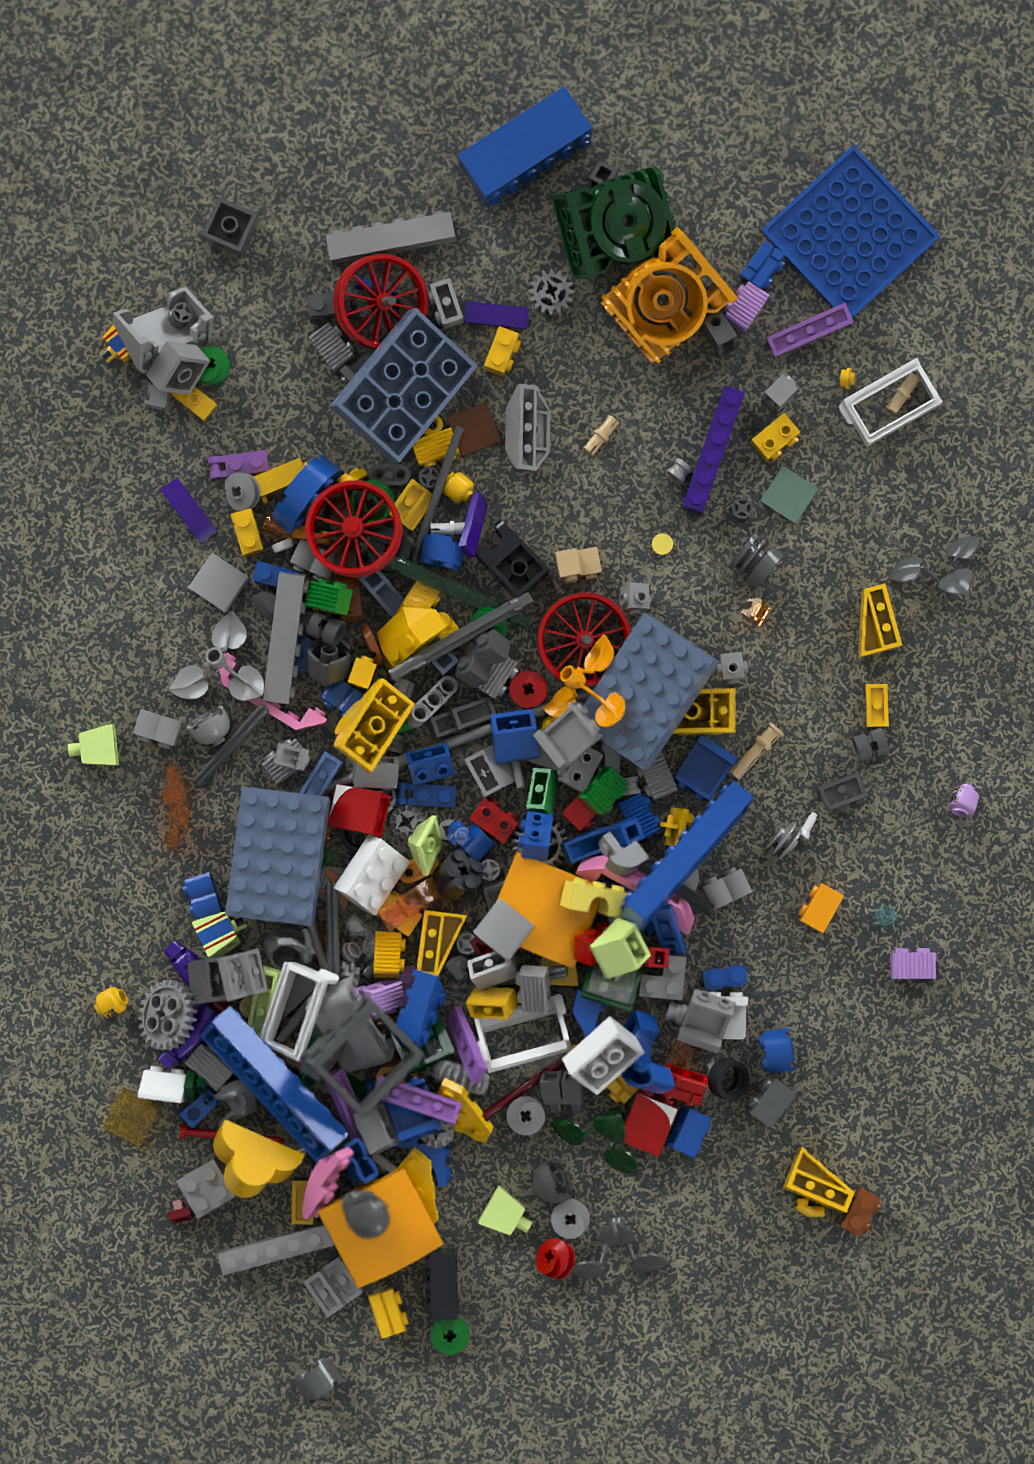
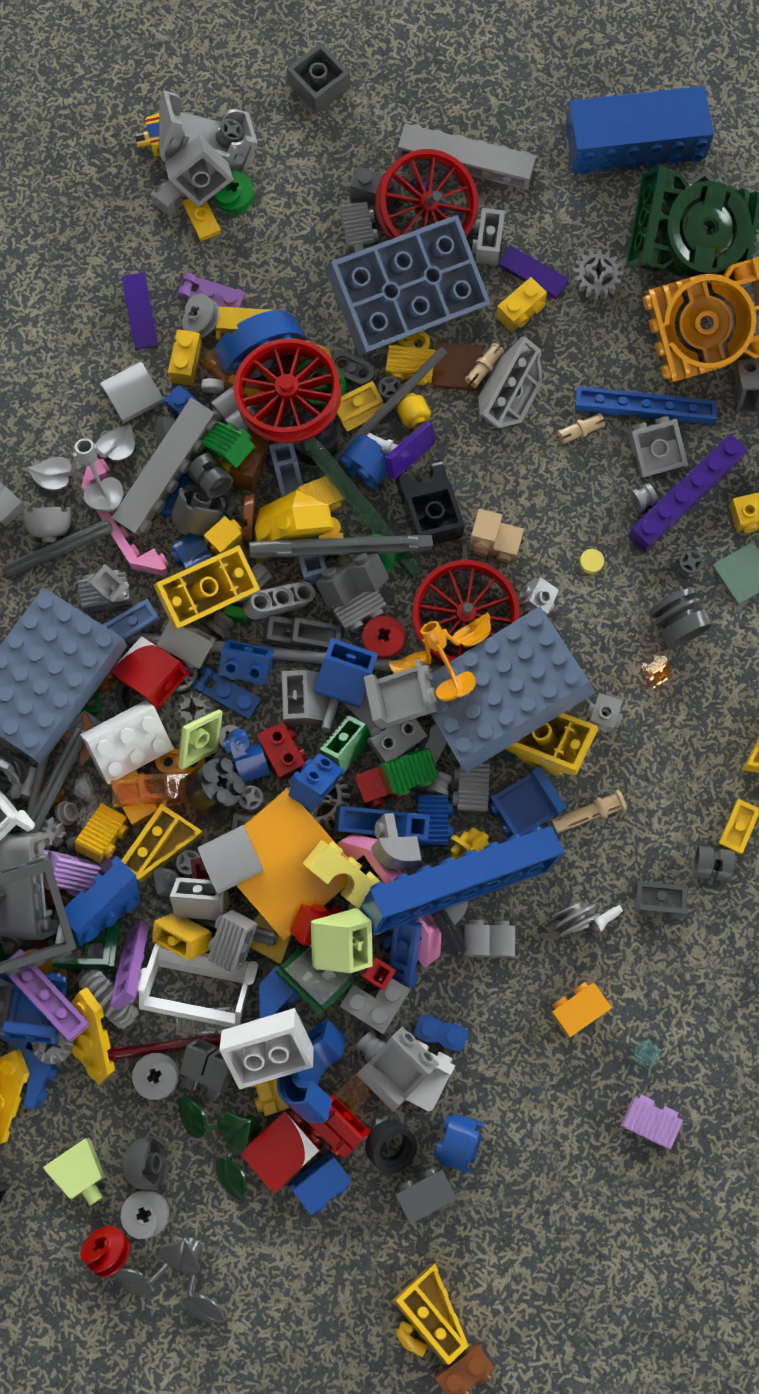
camera: 25 degrees right, 10 degrees down
none -> tan pin [465,343,504,388]
none -> blue plate [575,386,717,425]
none -> light grey plate [627,416,688,478]

